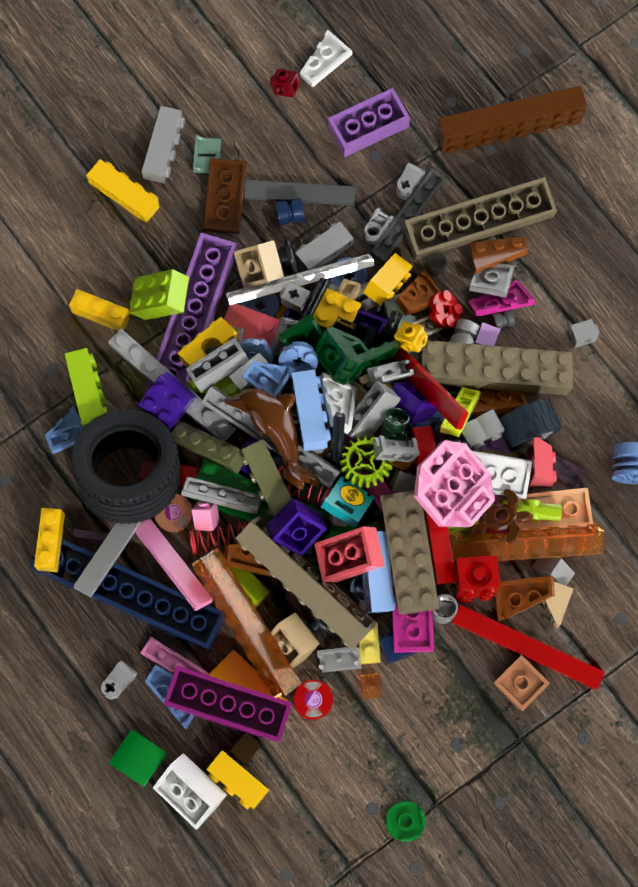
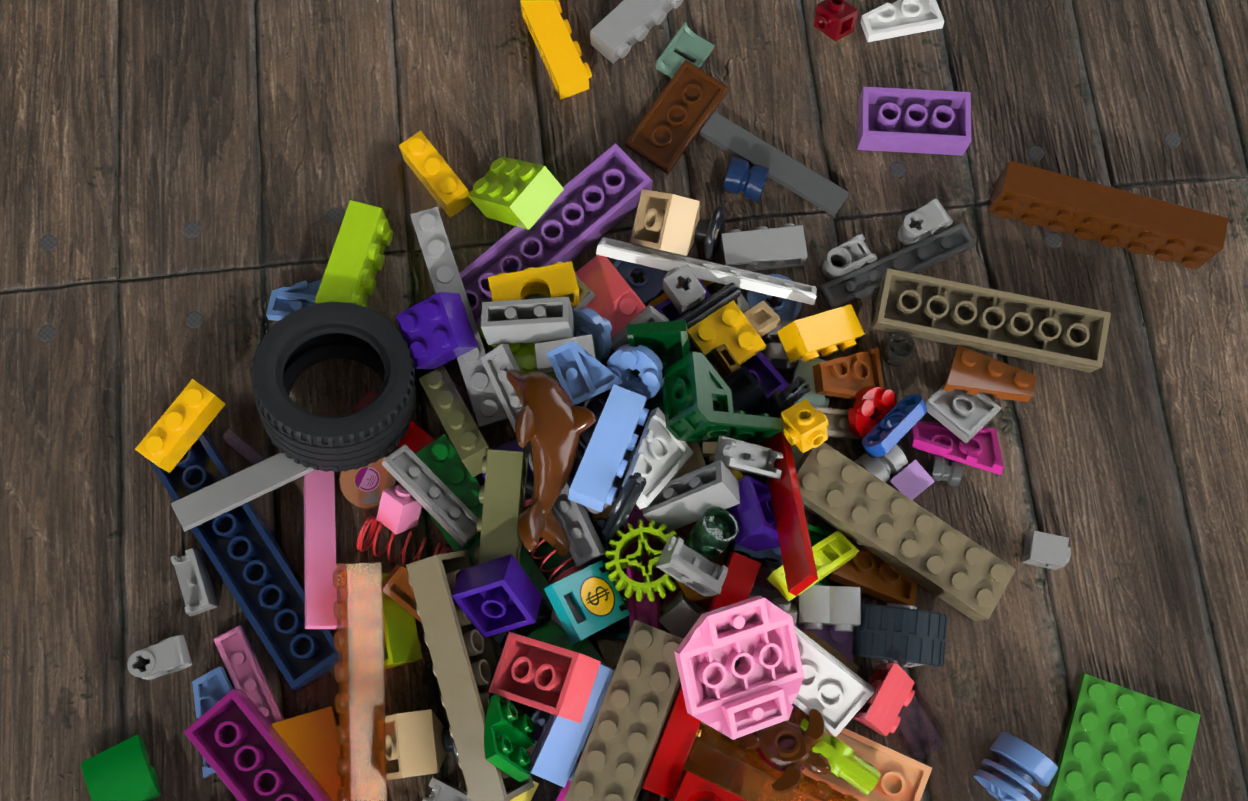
camera: 30 degrees right, 0 degrees up
none -> light grey hinge [170,548,218,617]
none -> green slope [484,694,535,782]
none -> blue beam [862,394,927,458]

